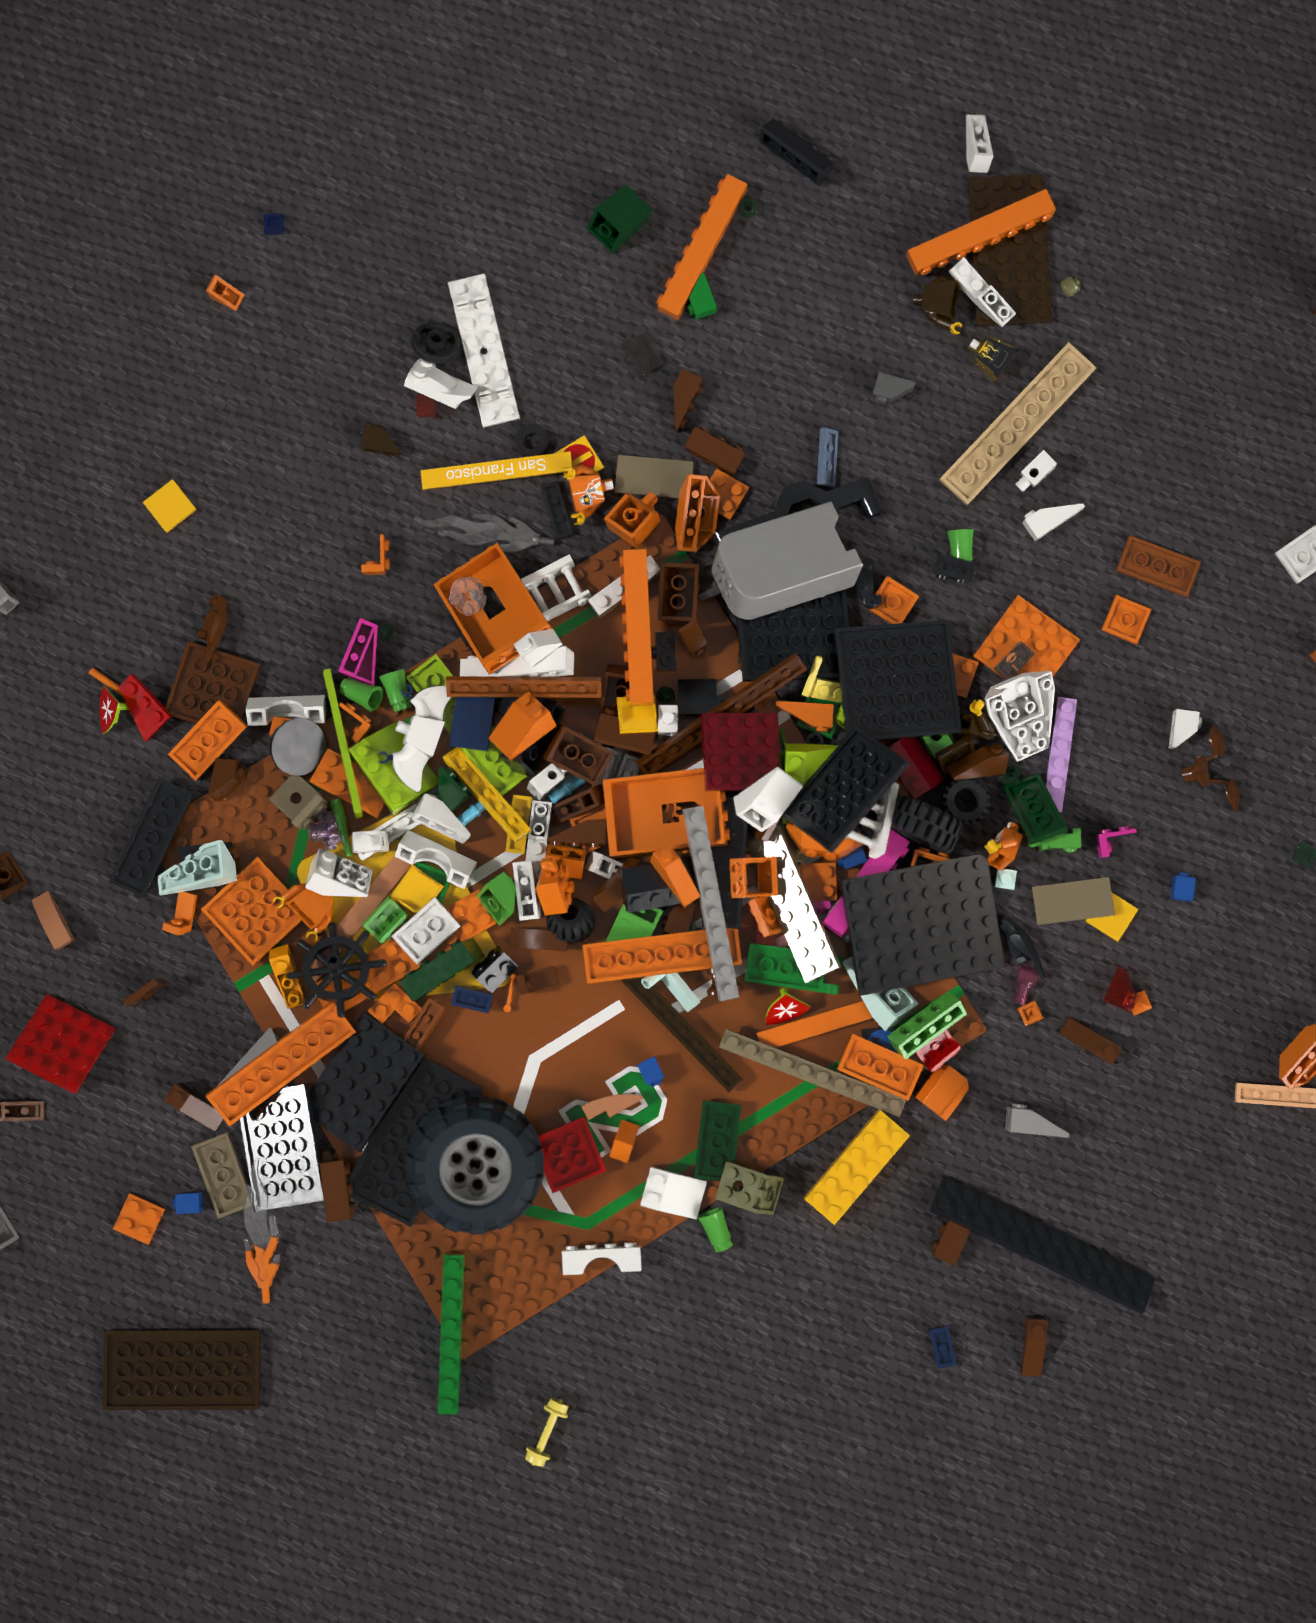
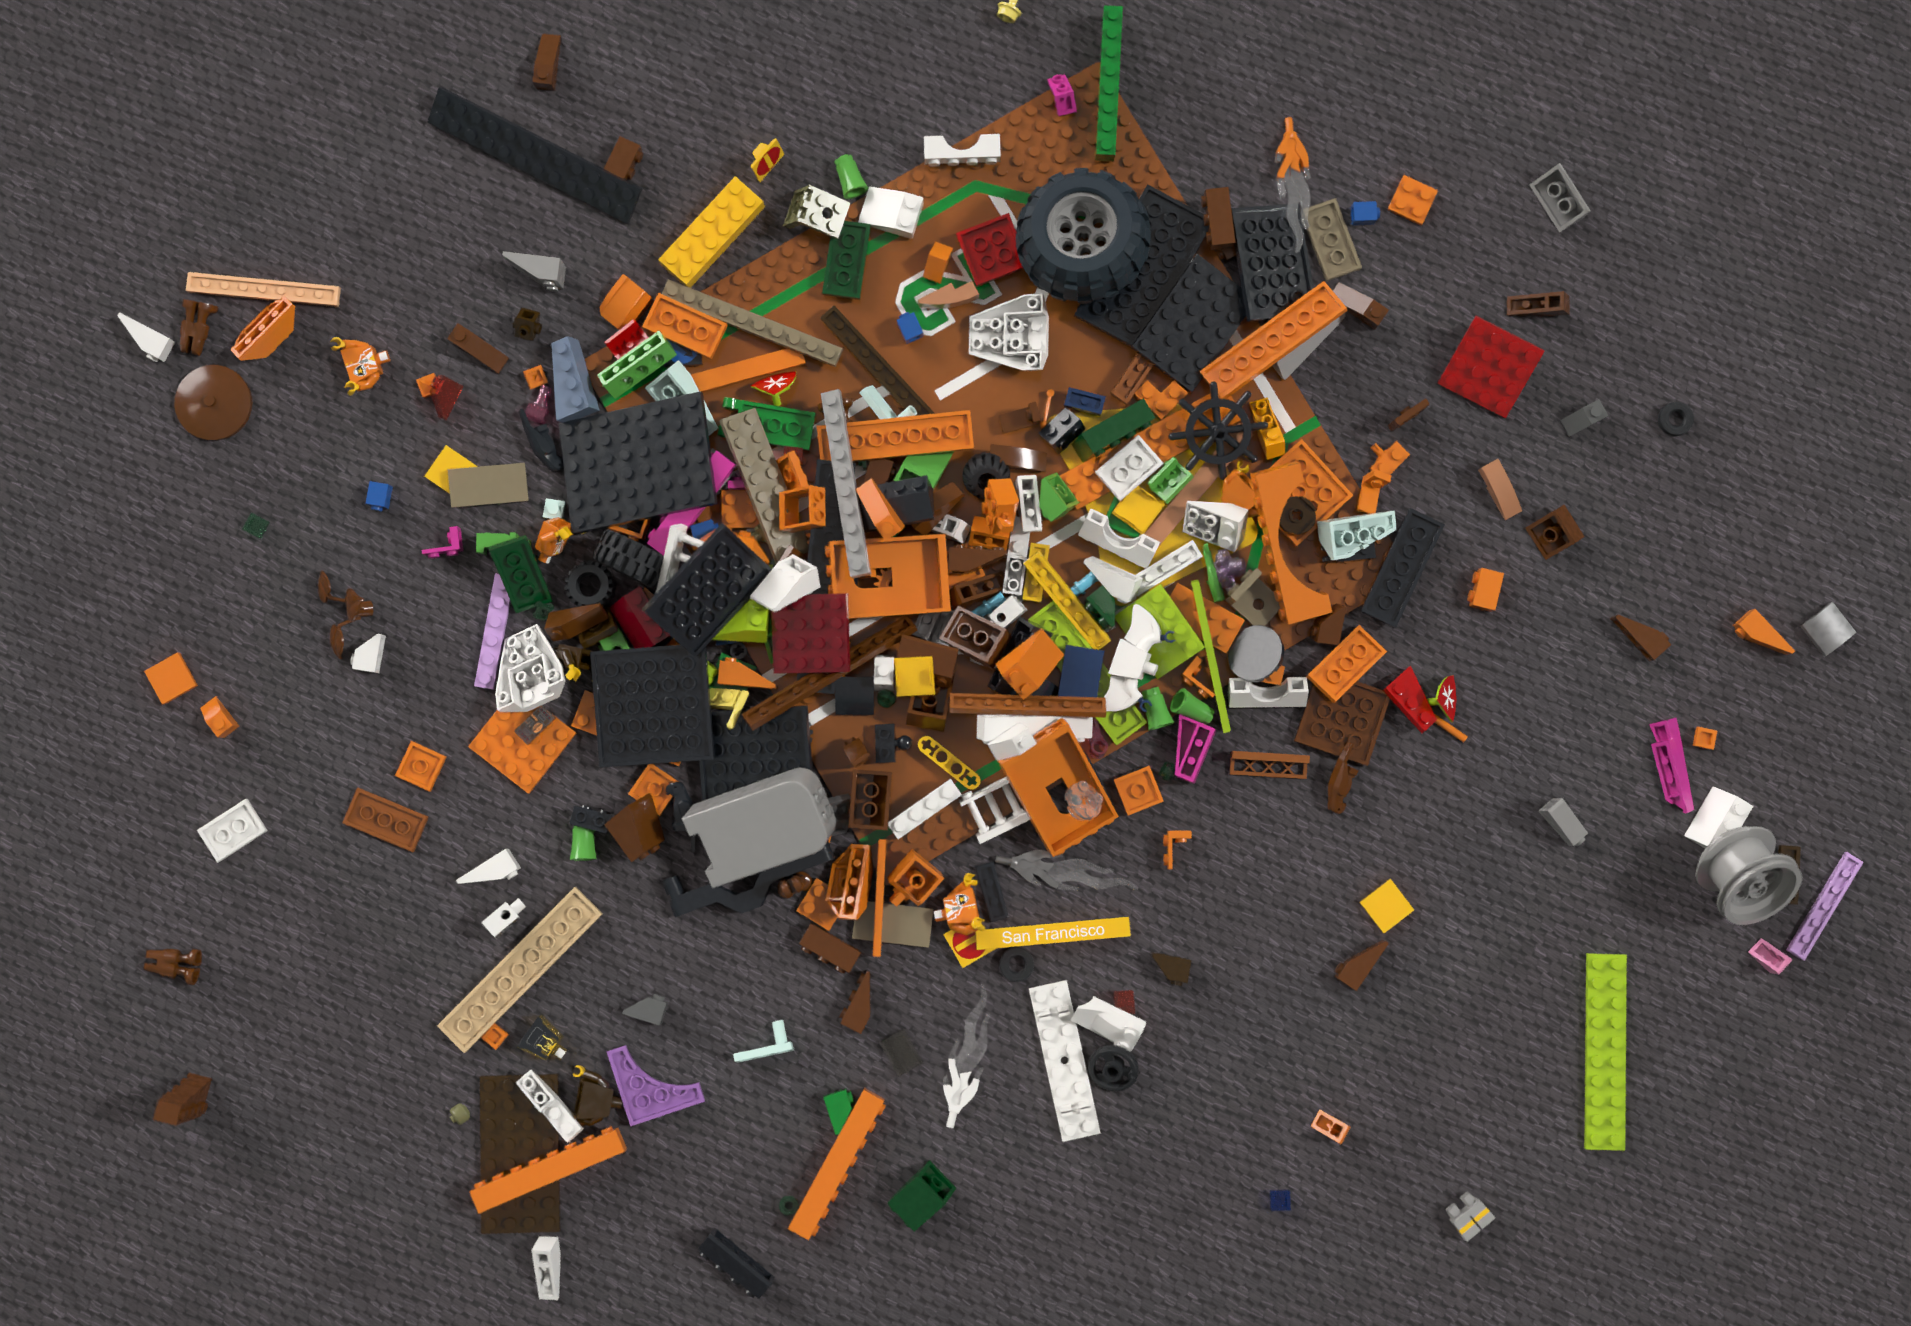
camera: 175 degrees right, 0 degrees up
dark brown plate [103,1329,261,1410] -> none
white torso [352,831,389,853] -> none
orange brick [620,549,654,706] -> none
sand blue plate [817,427,838,488] -> none
dark blue plate [928,1325,957,1369] -> none
none -> orange torso [330,337,390,396]
none -> orange tile [481,1023,509,1050]
none -> dark brown brick [513,308,542,341]
none -> sand blue wedge [552,336,599,423]
none -> reddish brown slope [605,793,665,862]
none -> medium lavender plate [607,1045,705,1126]
none -> light aqua piece [733,1020,794,1063]
none -> yellow piece [751,138,784,182]
none -> reddish brown piece [777,871,812,899]
none -> orange tile [873,839,887,957]
none -> yellow beam [918,736,980,790]
none -> piece [943,984,991,1128]
none -> white wedge [969,294,1049,371]
none -> dark pink bracket [1047,75,1077,116]
none -> clear pink pin [1089,719,1108,759]
none -> orange plate [1113,766,1164,816]
none -> dark orange fence [1229,751,1310,779]
none -> orange arch [1249,462,1332,624]
none -> dark brown plate [1279,496,1316,535]
none -> reddish brown slope [1334,940,1389,991]
none -> orange plate [1369,441,1410,475]
none -> light grey hips [1446,1192,1495,1242]
none -> orange brick [1467,568,1504,612]

